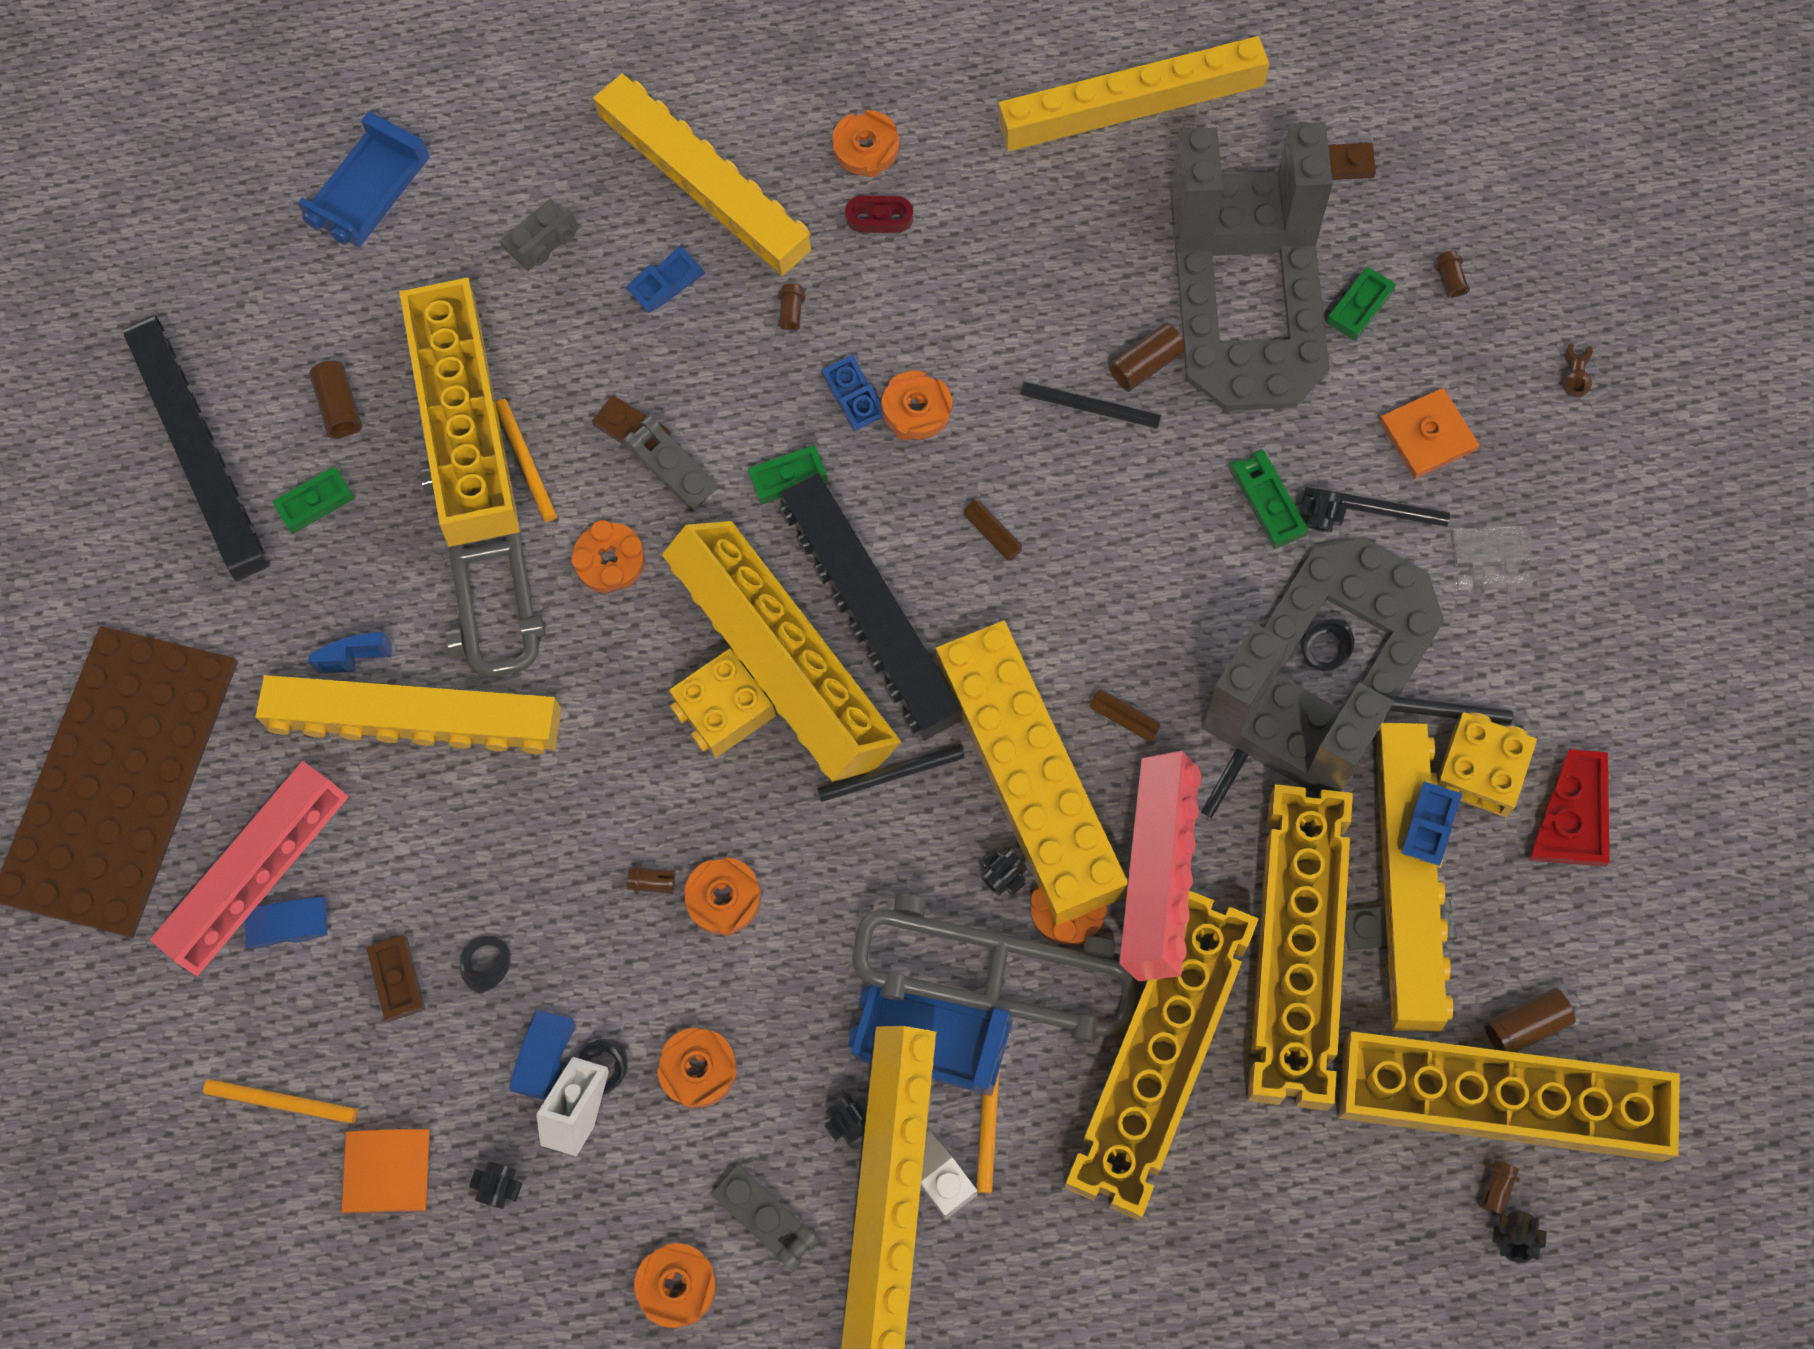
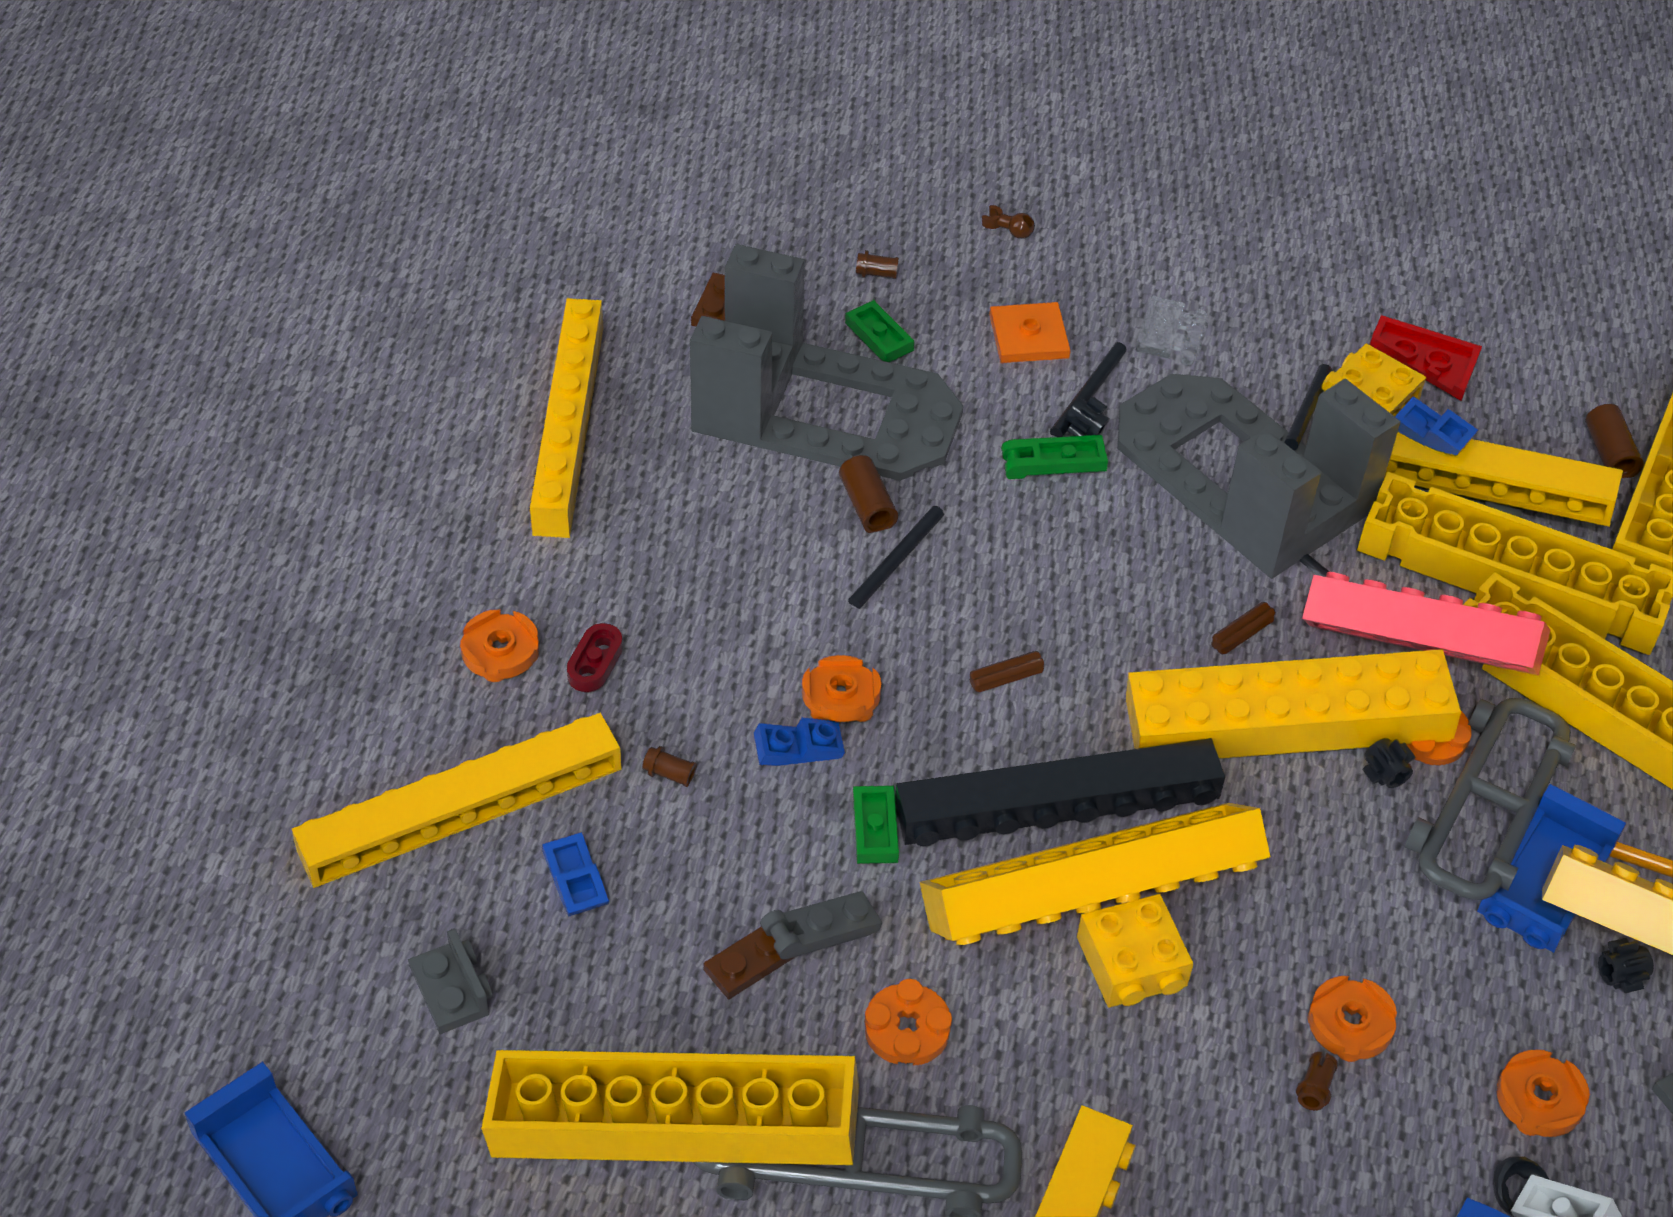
camera: 80 degrees left, 20 degrees down
black bar [817,744,964,802] -> none
black piece [1302,619,1355,671] -> none

